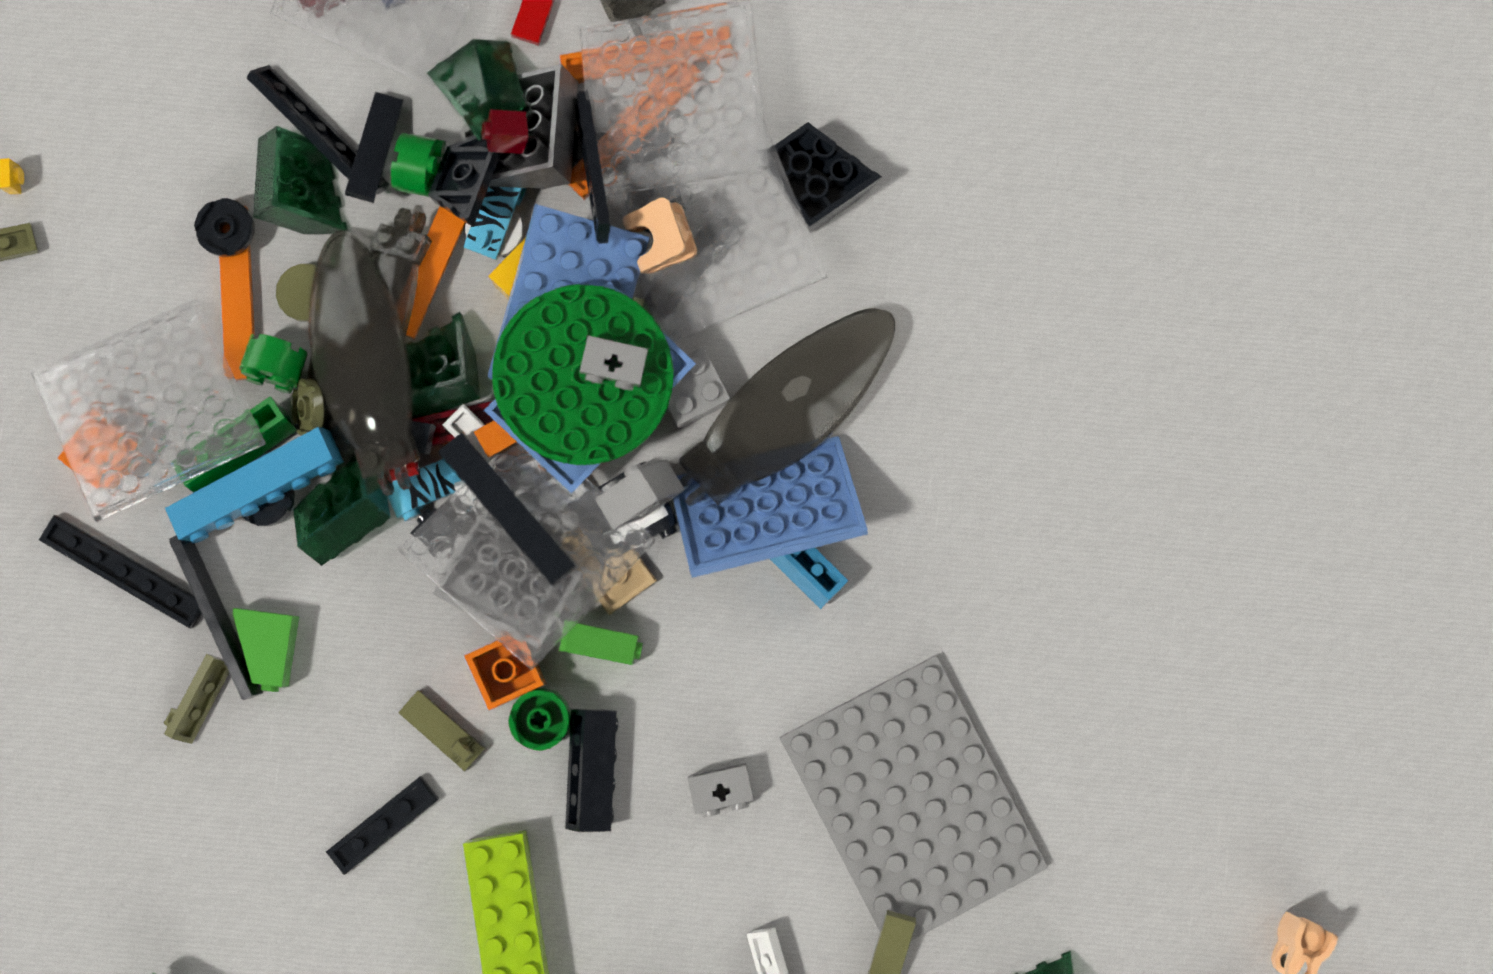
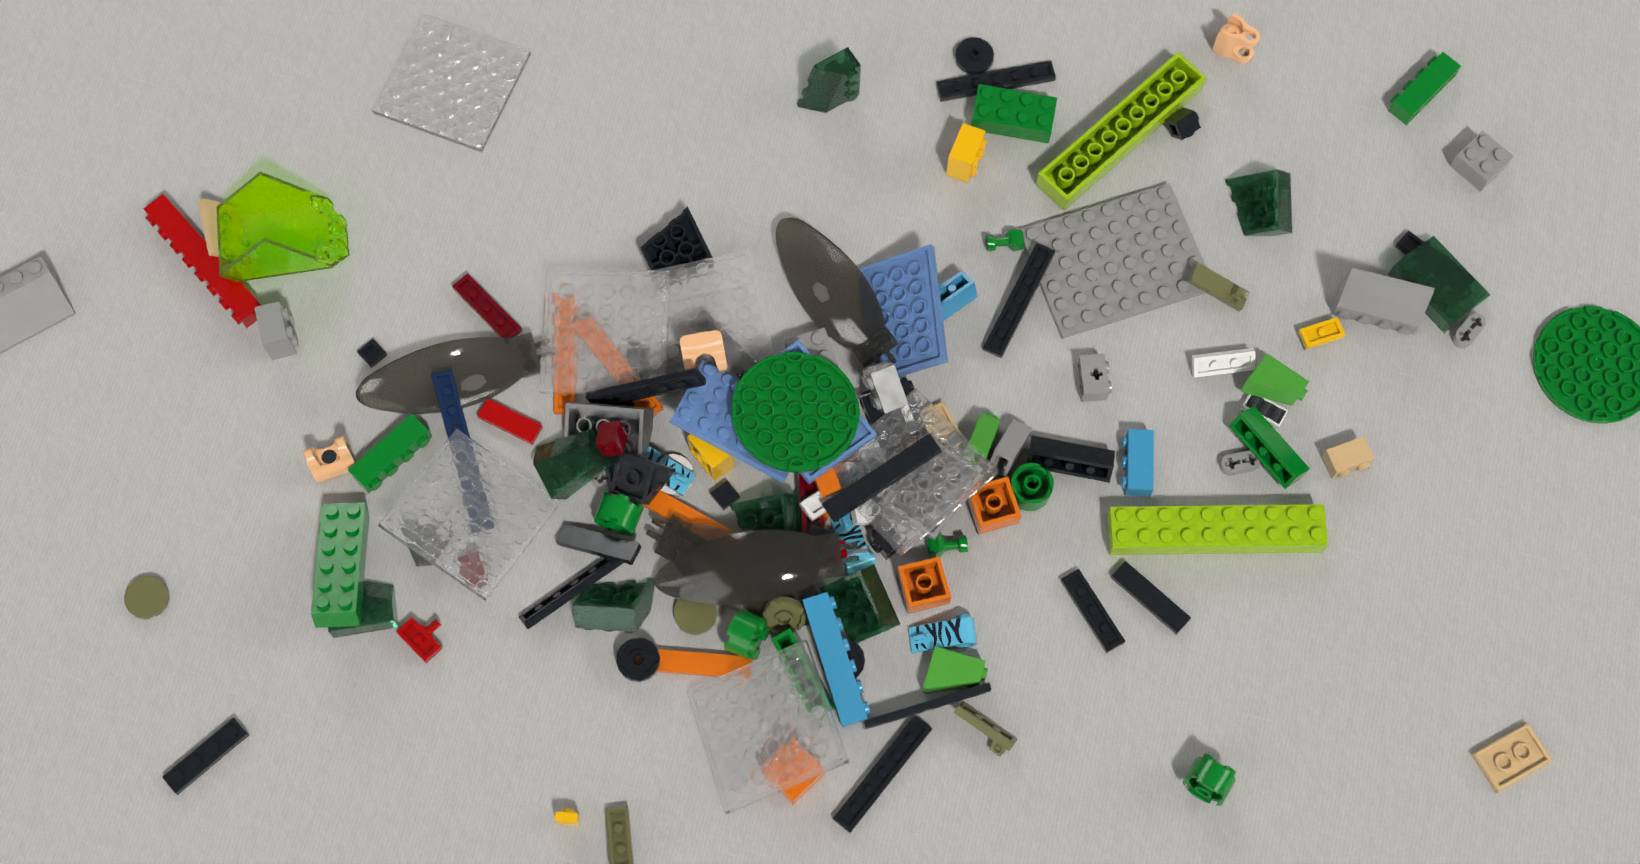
camera: 80 degrees left, 15 degrees down
olive hinge [398,690,486,772] -> none
light grey brick [580,336,648,391] -> none
none -> black tile [710,481,740,511]
none -> clear green wedge [797,47,861,113]
none -> orange brick [897,557,951,614]
none -> medium azure door [908,614,977,653]
none -> green leg [926,535,968,558]
none -> black tile [936,61,1056,102]
none -> yellow brick [946,123,987,183]
none -> black plate [955,37,994,75]
none -> green brick [971,84,1057,144]
none -> black tile [983,243,1055,358]
none -> light grey slope [984,419,1032,481]
none -> green leg [986,229,1025,251]
none -> lime brick [1036,52,1207,211]
none -> black tile [1111,561,1191,635]
none -> dark azure brick [1121,429,1154,497]
none -> black brick [1165,107,1201,140]

